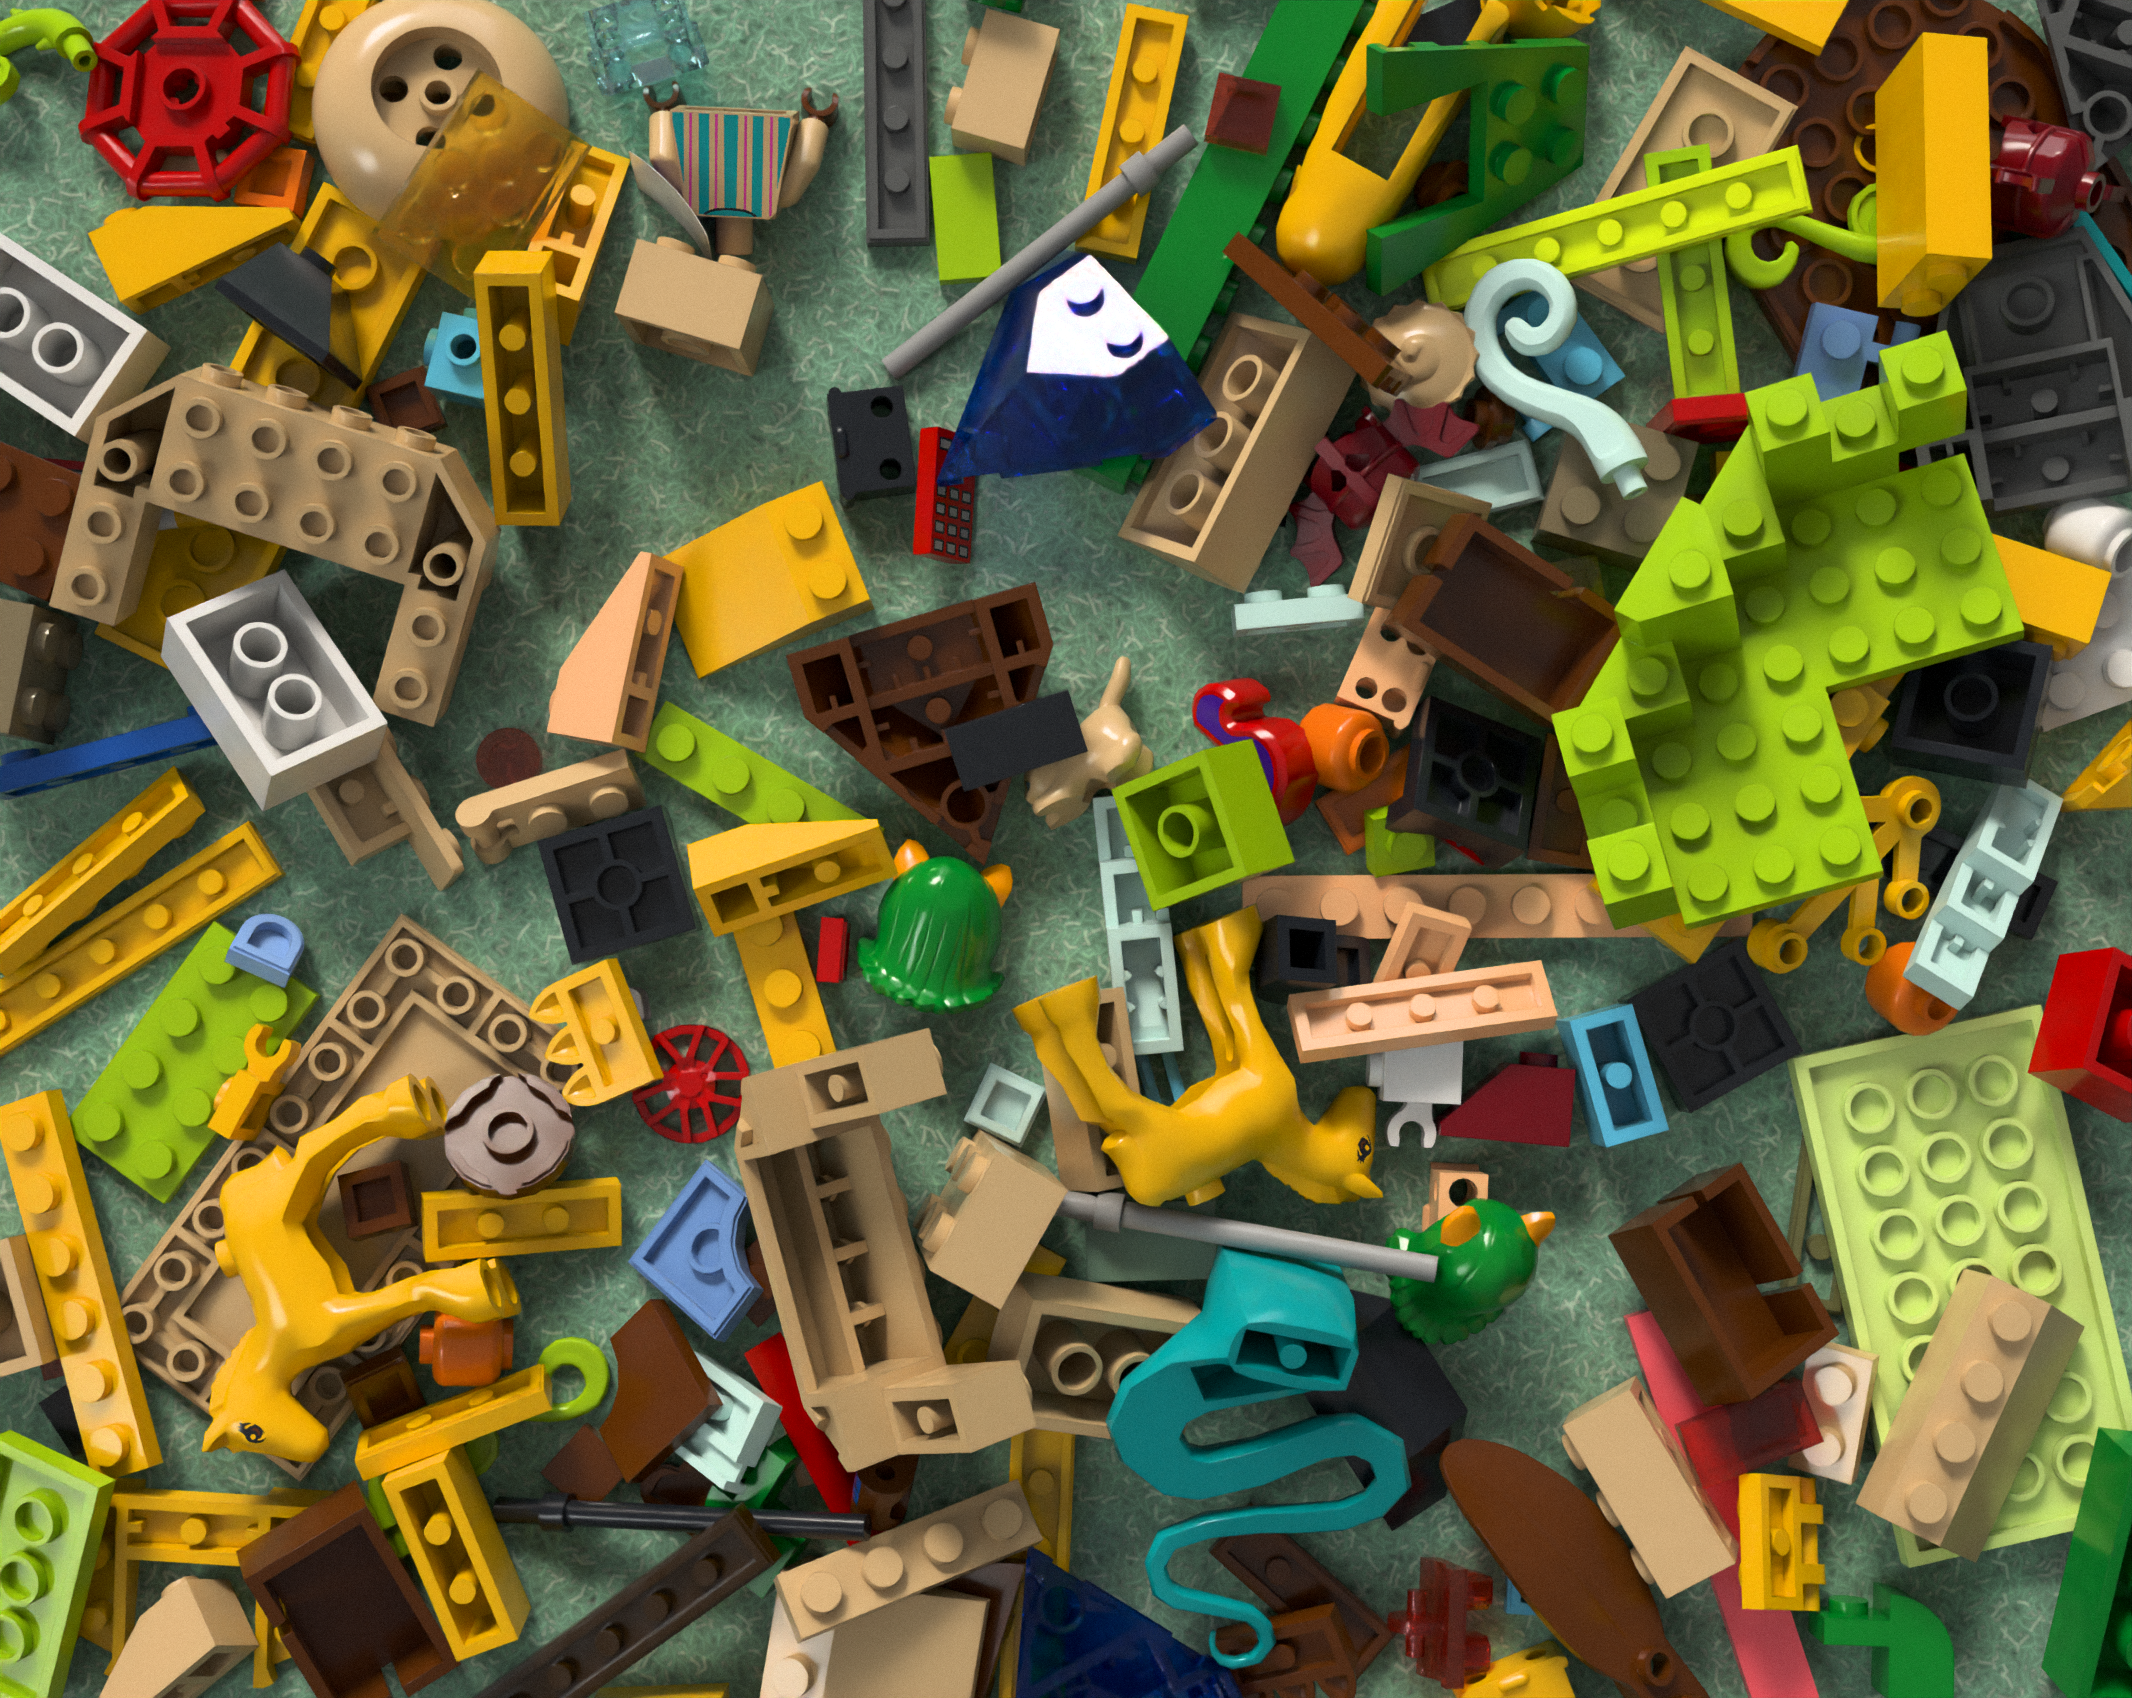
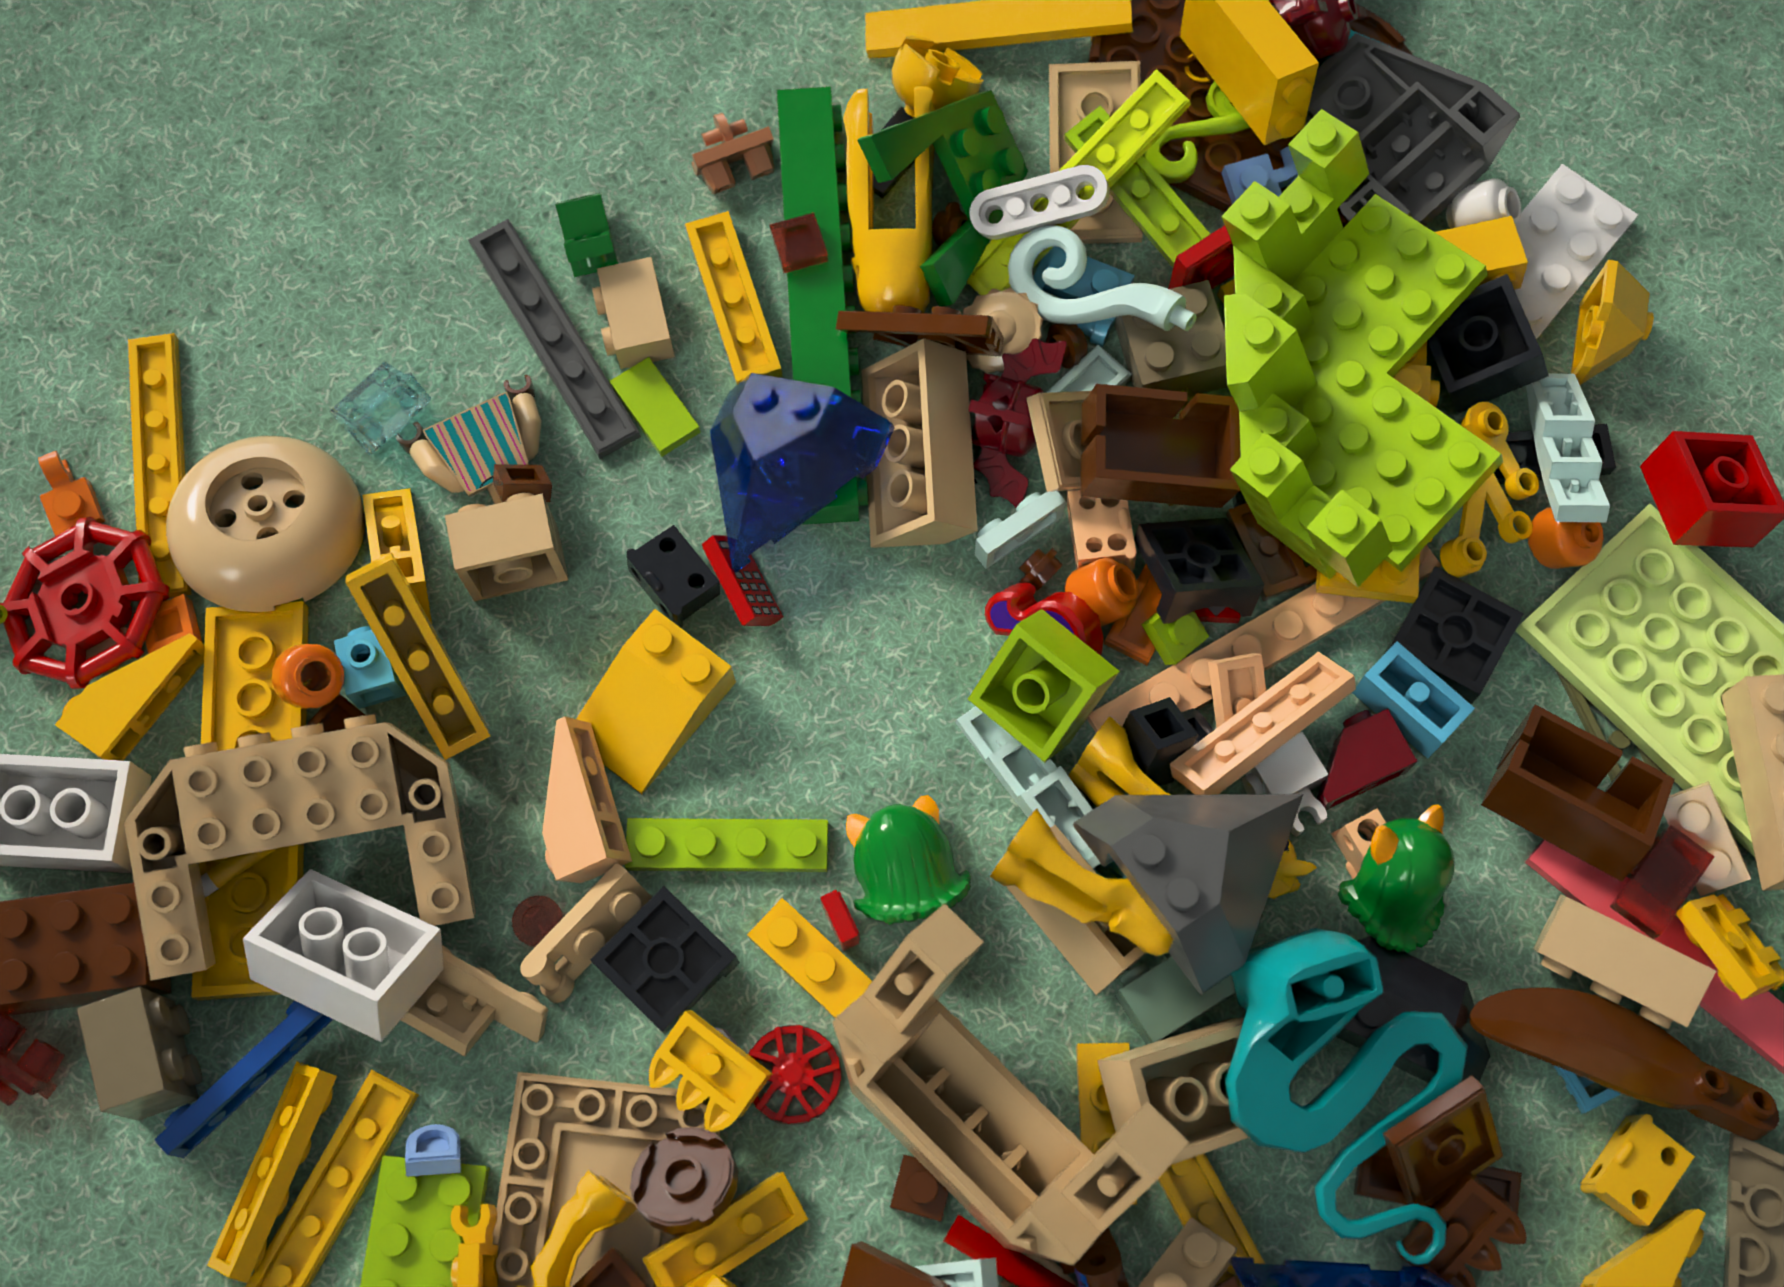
camera: 25 degrees left, 15 degrees down
black slope [214,241,363,392] -> none
clear yellow plate [372,67,592,301] -> none
medium blue tile [628,1159,764,1342] -> none
white sticker [629,151,712,260] -> none
yellow slope [687,819,898,937] -> none
reddish brown wedge [786,582,1054,866] -> none
light grey bar [882,124,1199,380] -> none
tan brick [913,1128,1068,1310] -> none
black tile [944,688,1088,792] -> none
light aqua tile [963,1062,1046,1148] -> none
tan animal [1024,655,1154,830] -> none
light grey bar [1055,1191,1438,1283] -> none
clear red hips [1387,1557,1493,1689] -> none
none -> orange head [272,644,344,708]
none -> reddish brown plate [493,464,552,502]
none -> white plate [970,165,1110,240]
none -> reddish brown plate [1019,547,1063,592]
none -> dark grey wedge [1073,794,1303,995]
none -> reddish brown tile [1383,1075,1503,1207]

